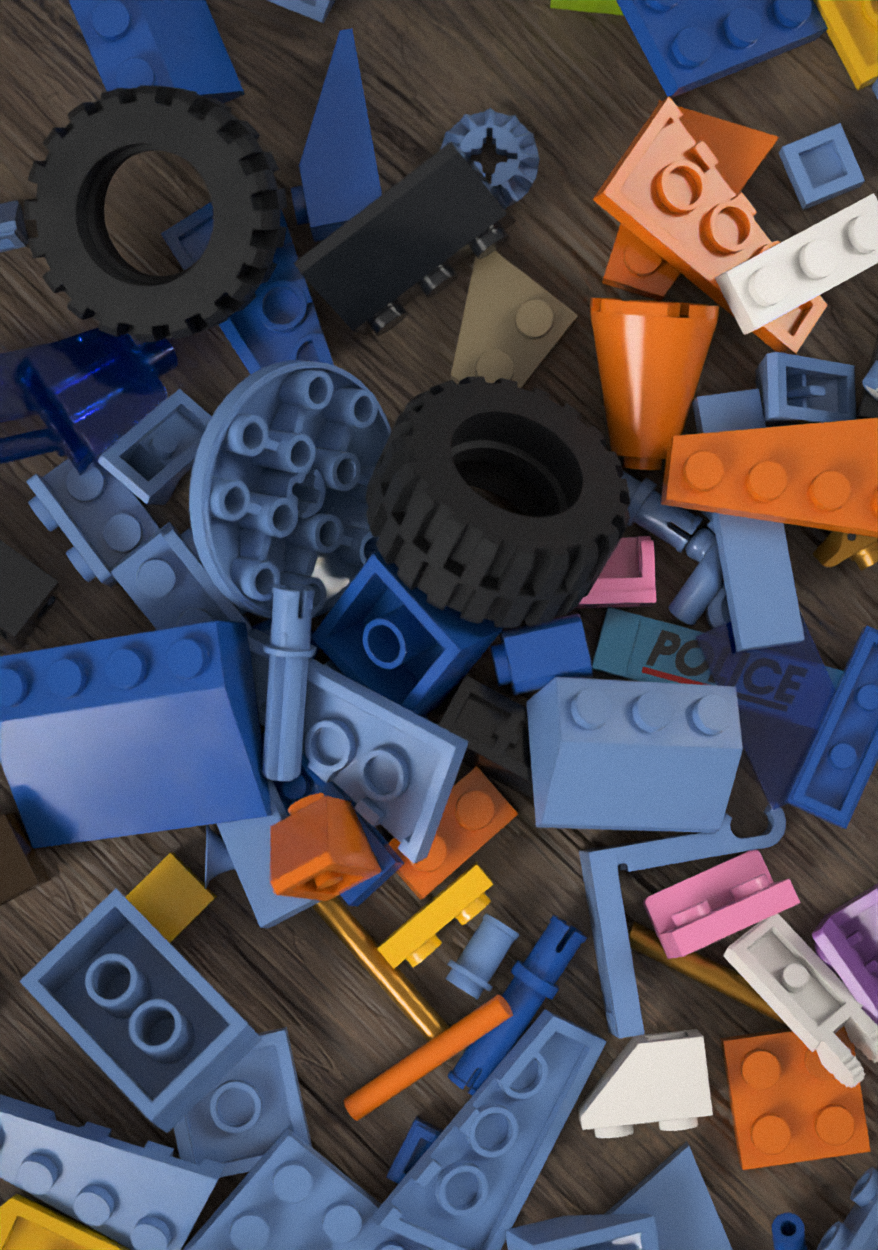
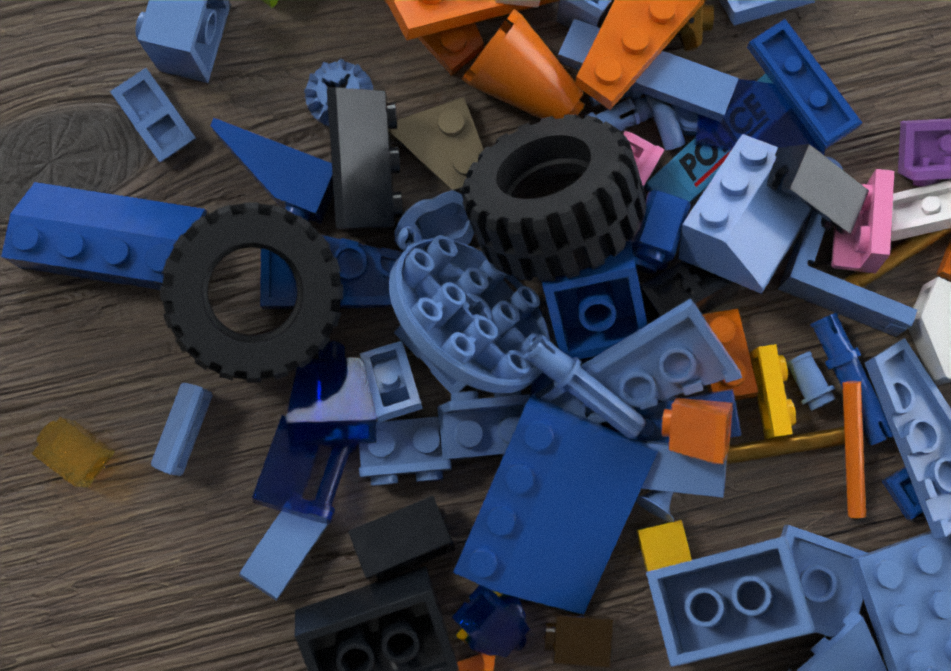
camera: 70 degrees left, 5 degrees down
none -> medium blue arm [394,190,474,251]
none -> hinge [767,144,869,235]

